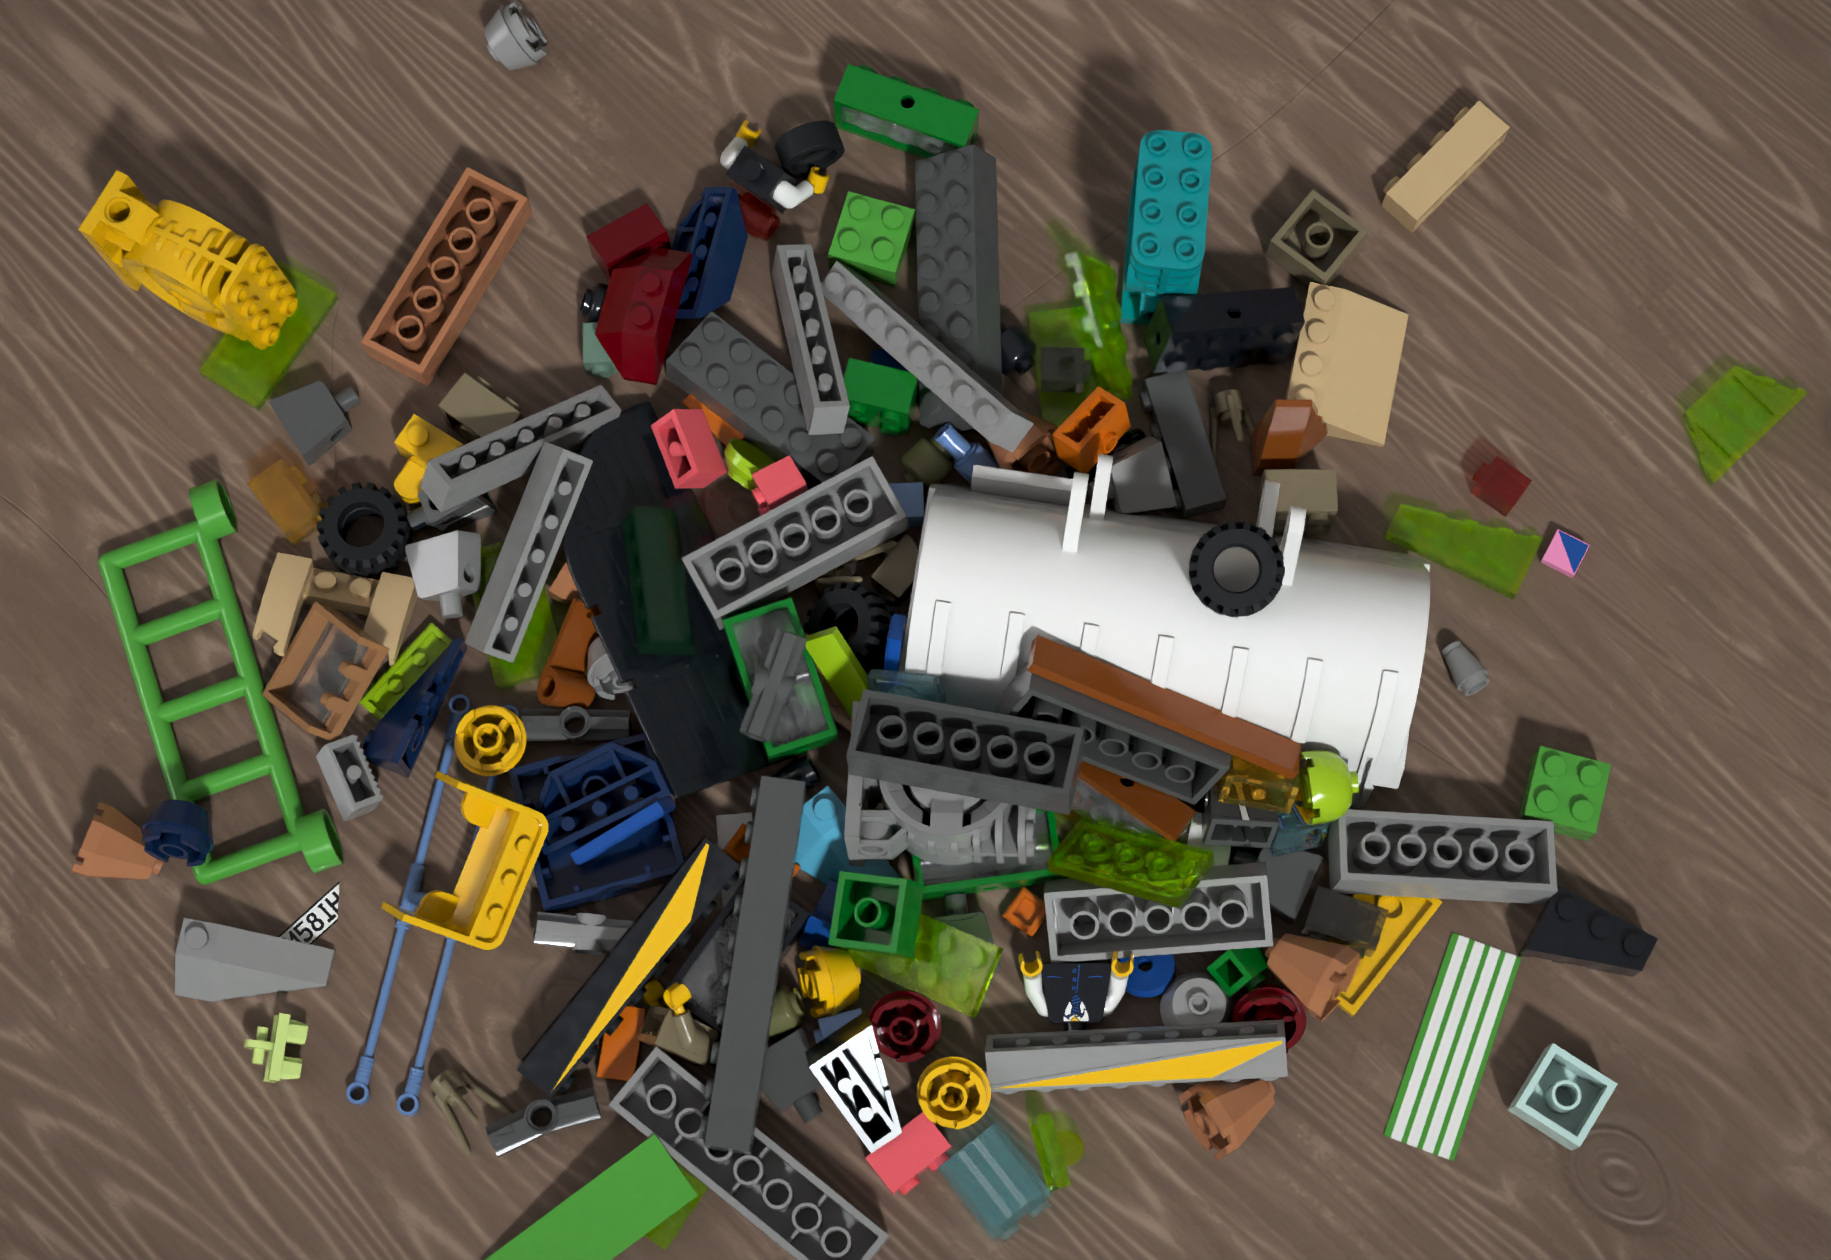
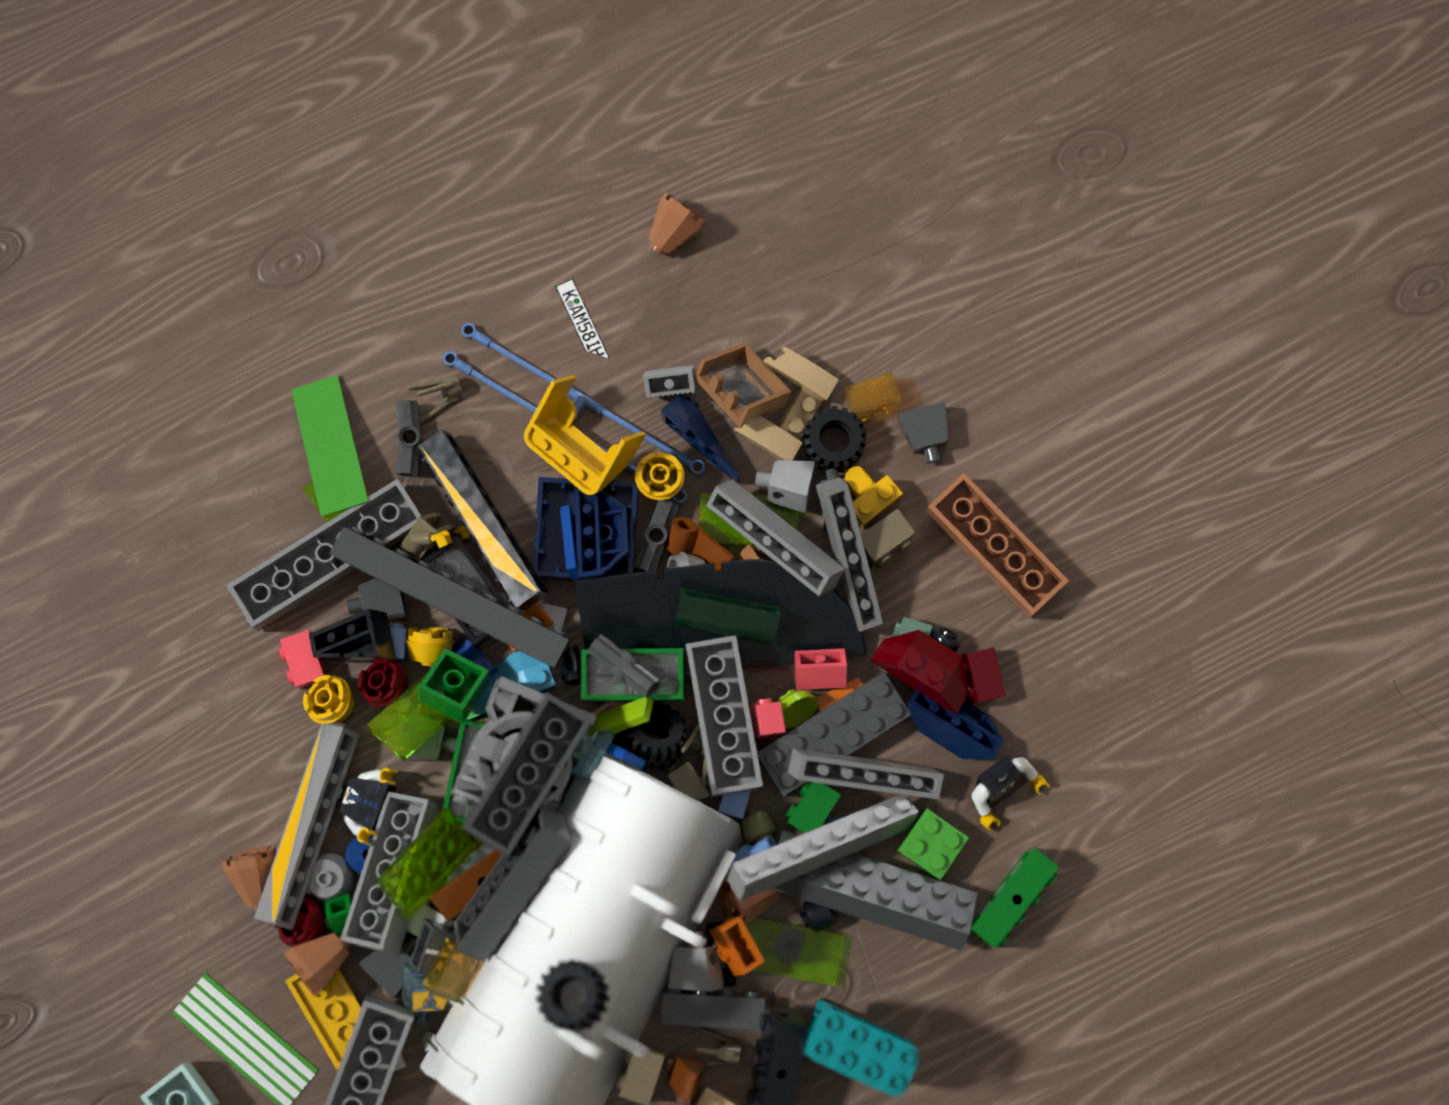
camera: 110 degrees right, 5 degrees up
yellow brick [78,170,298,350] -> none
bright green fence [98,479,344,885] -> none
dark blue cone [141,800,214,866] -> none
light grey wedge [175,918,335,1002] -> none
clear neon green plate [199,259,339,411] -> none
yellowish green hips [244,1013,308,1083] -> none
lime tile [359,622,453,721] -> none
light grey cone [484,0,550,71] -> none
light grey piece [533,912,634,955] -> none
orange tile [597,1006,647,1082] -> none
clear red brick [738,192,780,241] -> none
olive head [769,984,807,1039] -> none
black tyre [775,120,845,176] -> none
clear light blue brick [937,1122,1052,1242] -> none
orange tile [1002,887,1046,939] -> none
dark orange tile [1027,635,1302,779] -> none
clear neon green tile [1029,1112,1084,1193] -> none
clear neon green wing [1065,251,1132,401] -> none
lime cylinder [1299,750,1359,825] -> none
clear smoke brick [1300,886,1388,959] -> none

